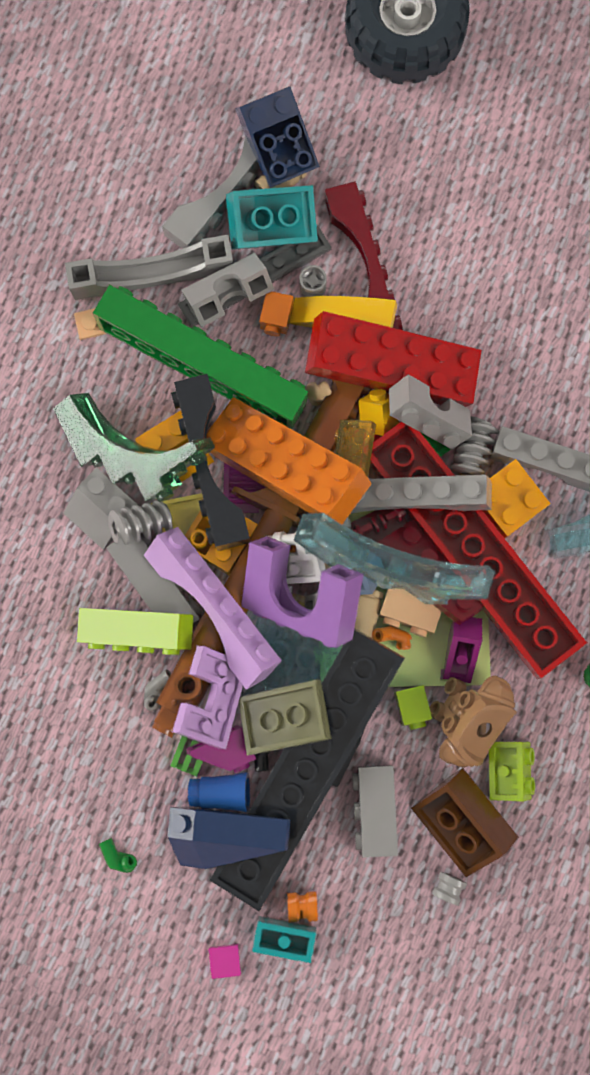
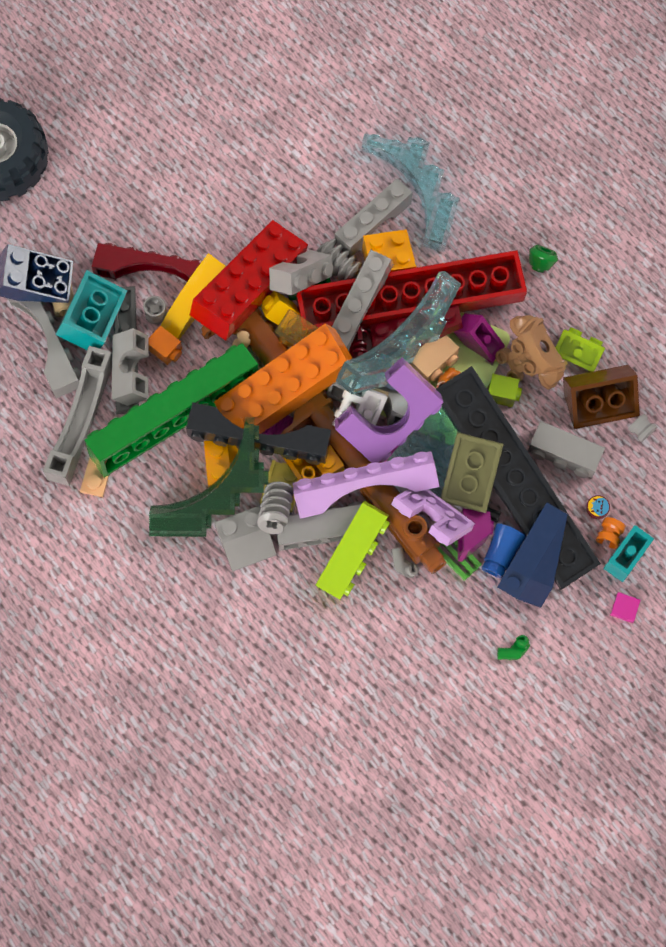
camera: 70 degrees left, 10 degrees down
none -> tile [586,495,610,519]

